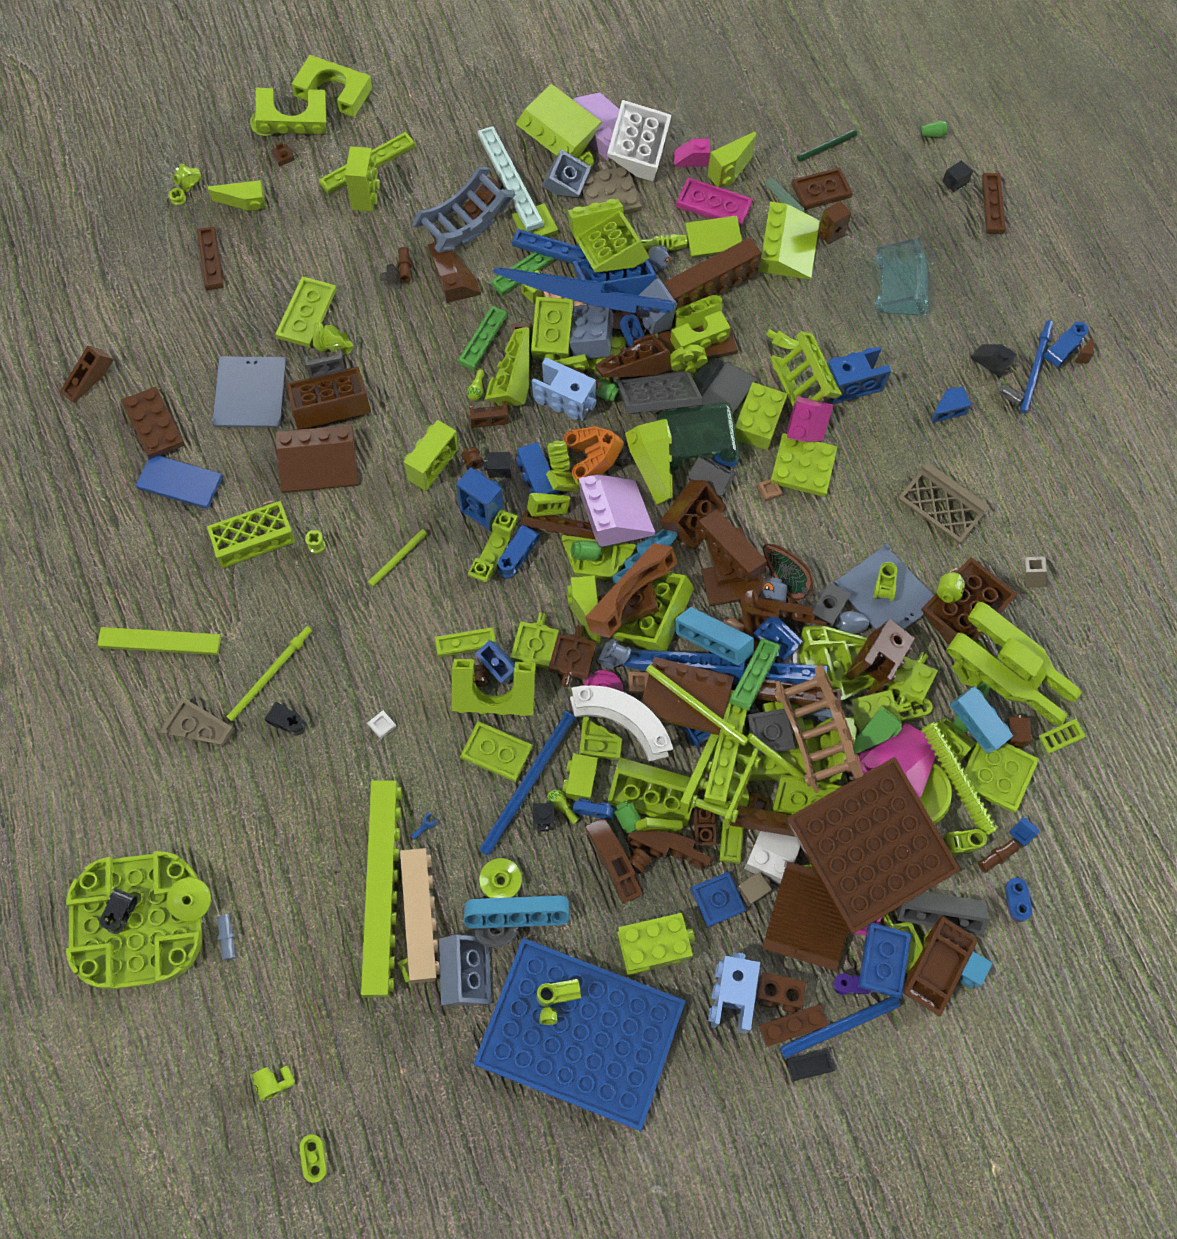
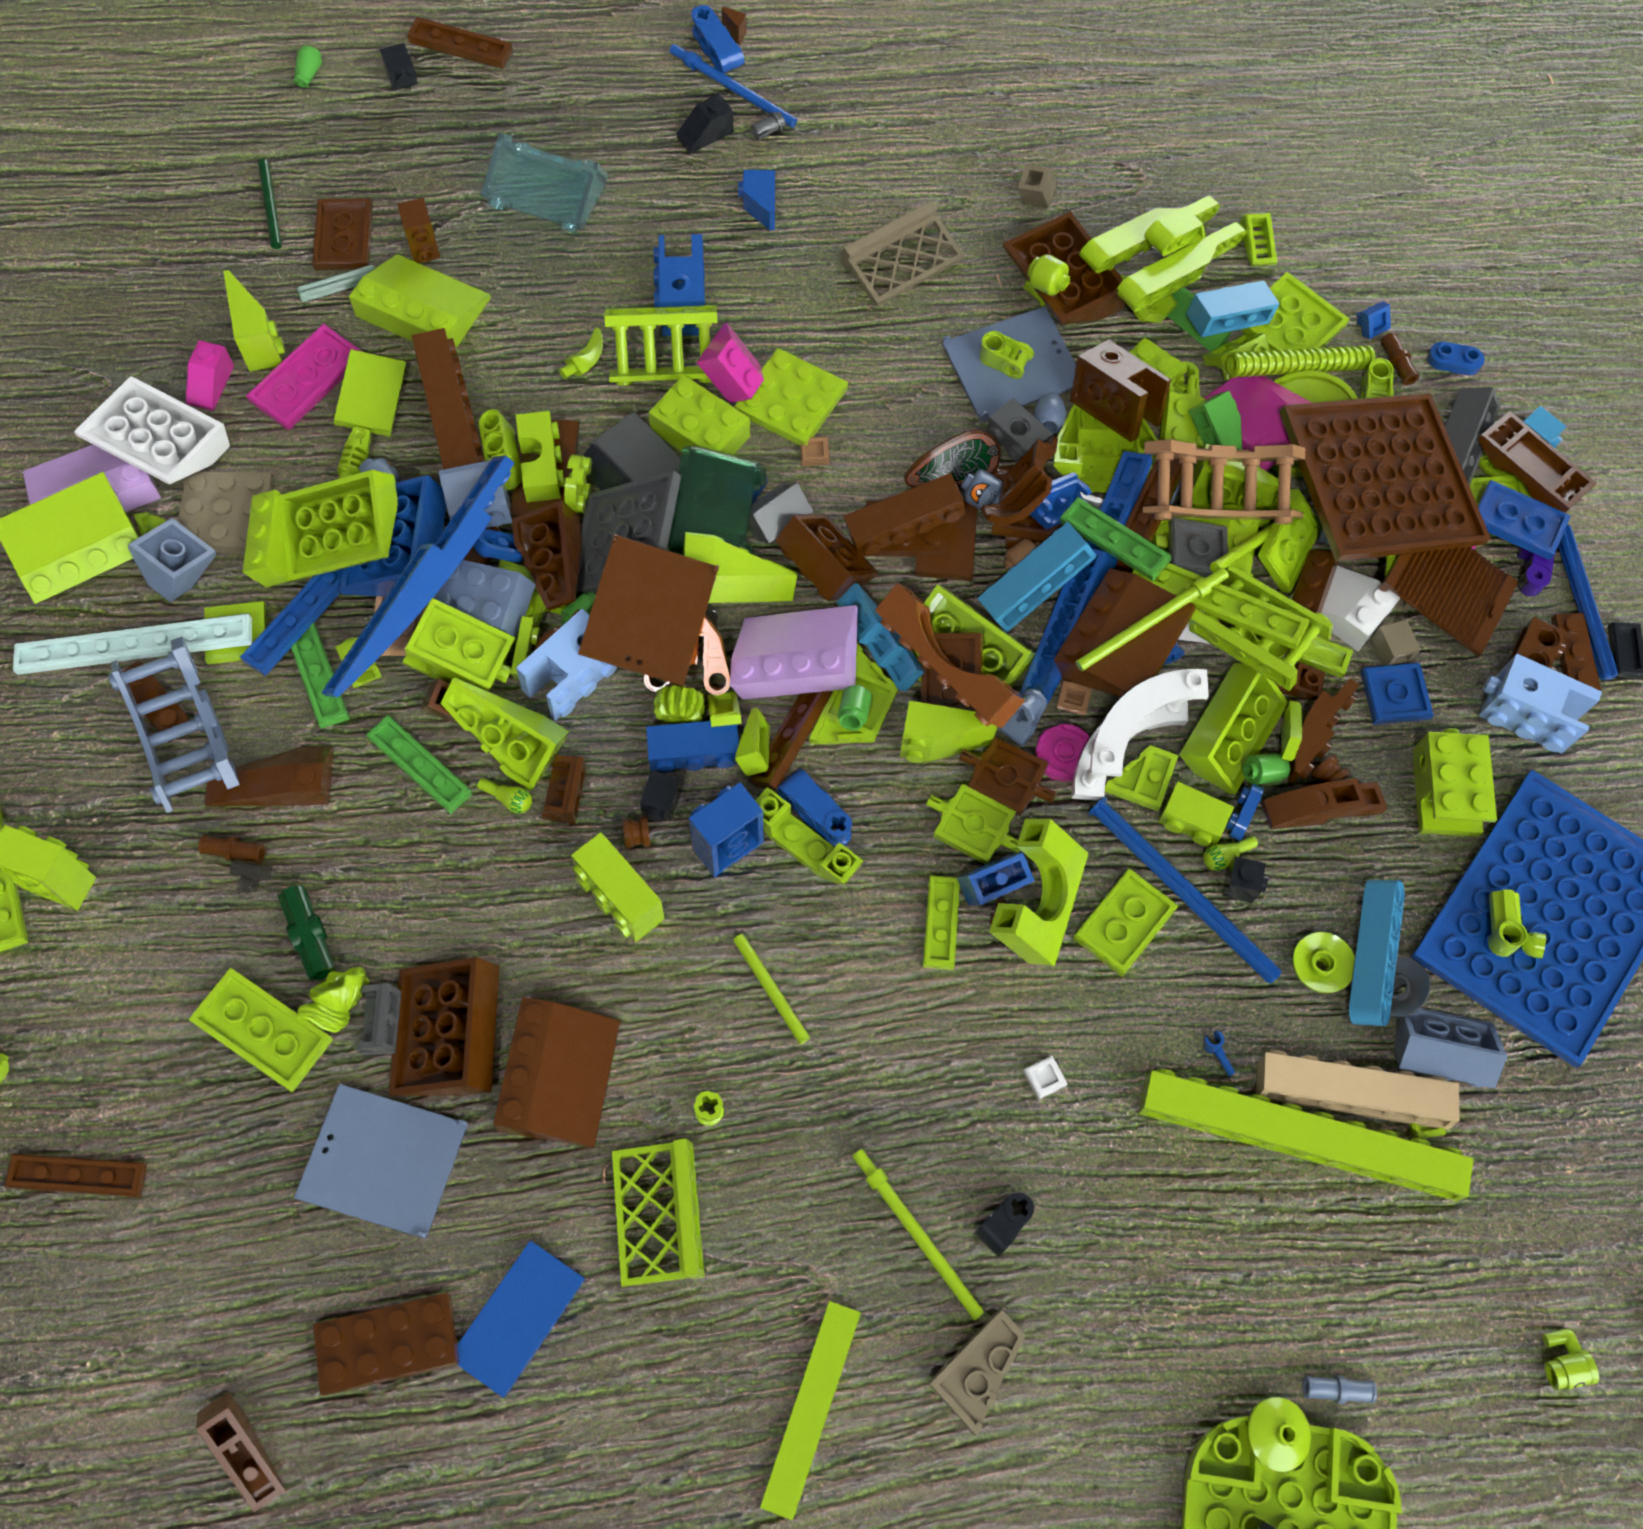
camera: 75 degrees left, 0 degrees up
reddish brown brick [1004,715,1032,747] -> none
none -> dark green piece [277,885,337,981]
none -> reddish brown door [578,534,719,686]

